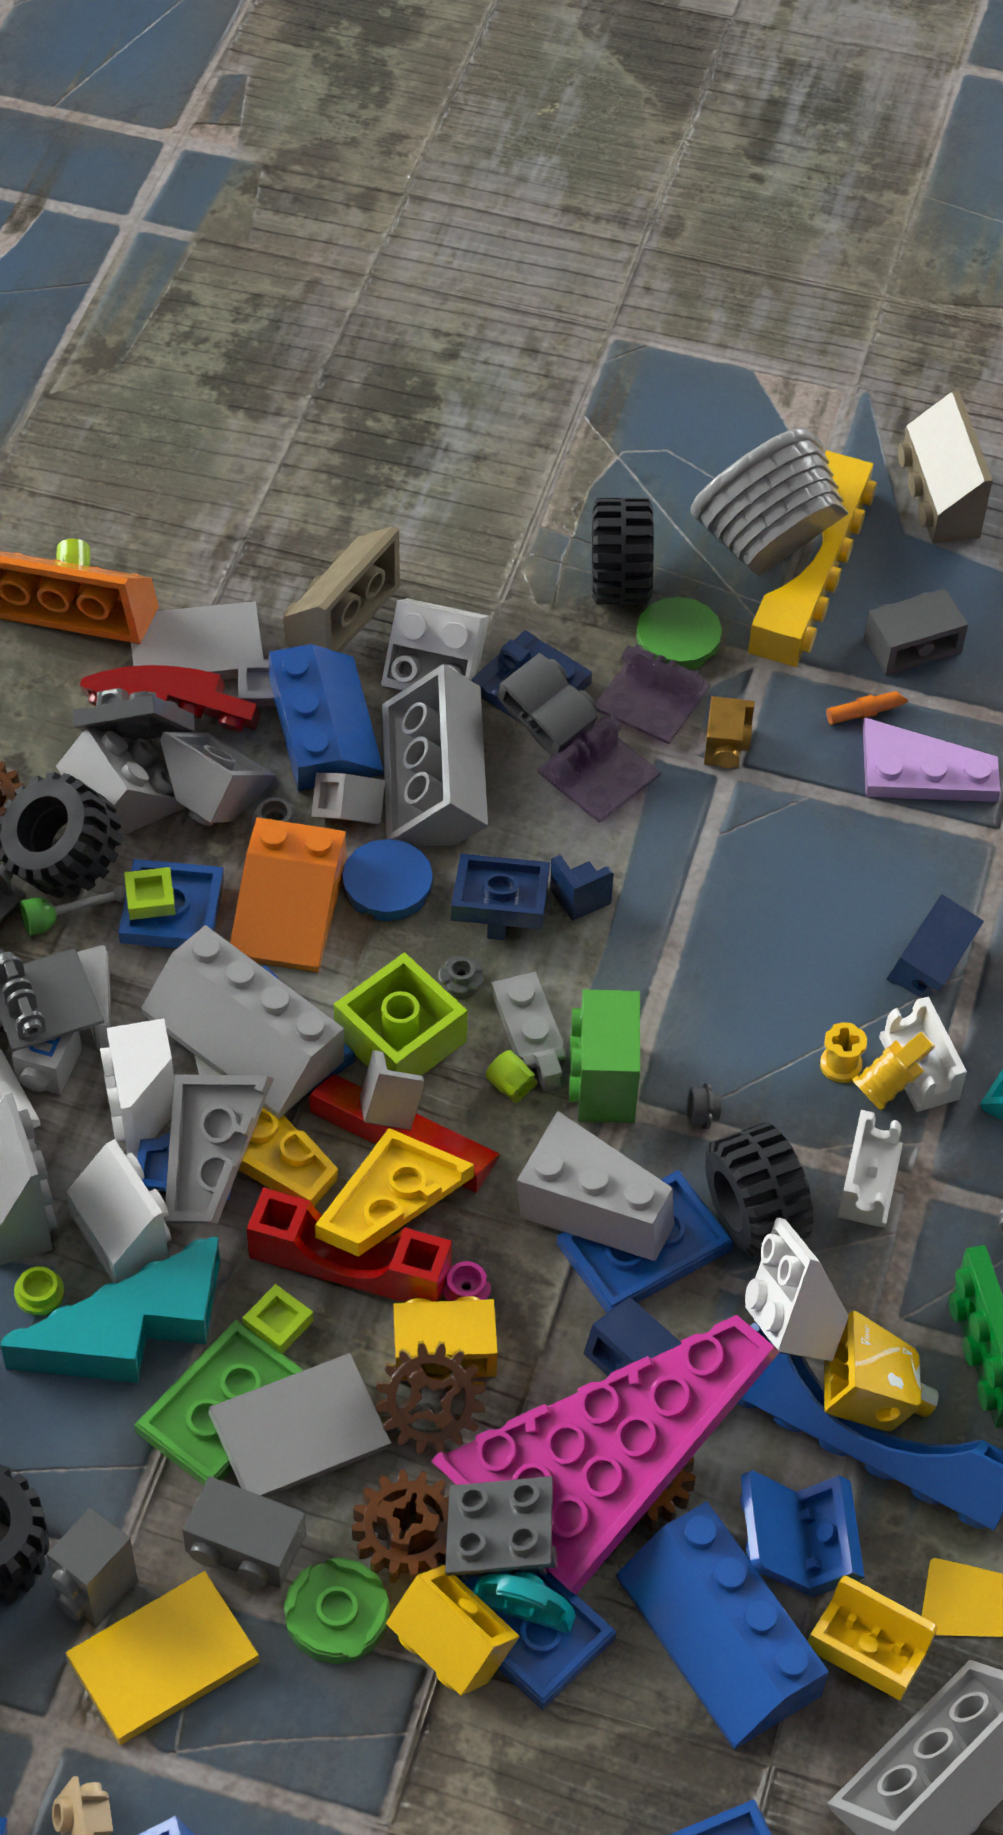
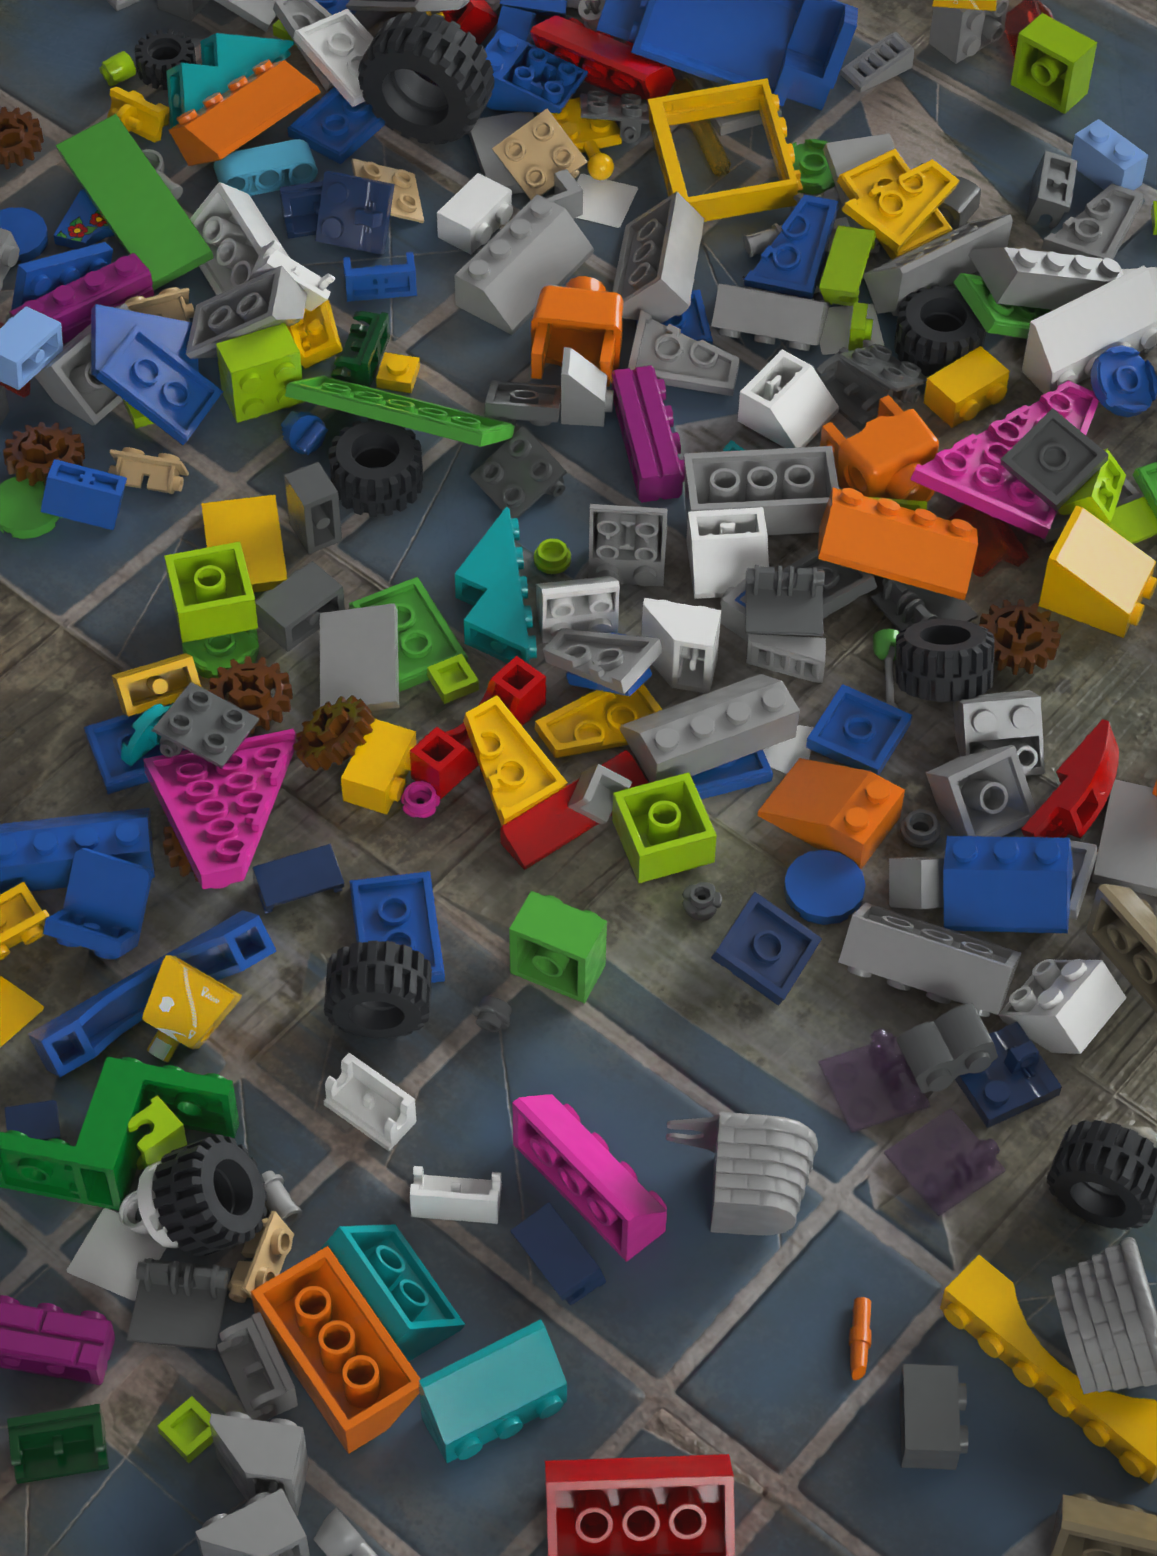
camera: 115 degrees right, 0 degrees up
dark grey hinge [73,688,195,740] -> none
lime plate [124,867,176,920] -> none
lime hose [485,1050,538,1103] -> none
light grey hinge [491,971,566,1092] -> none
light grey wedge [517,1111,674,1261] -> none
dark blue panel [550,855,614,921] -> none
bright green tile [636,597,722,671] -> none
pearl gold brick [704,696,755,768] -> none
white slope [745,1217,849,1361] -> none
yellow bush [820,1022,867,1083] -> none
yellow hinge [852,1032,935,1111] -> none
lavender wing [863,718,1000,802] -> none
none -> lime brick [164,542,258,643]
none -> dark pink slope [512,1094,667,1262]
none -> light grey piece [666,1112,818,1235]

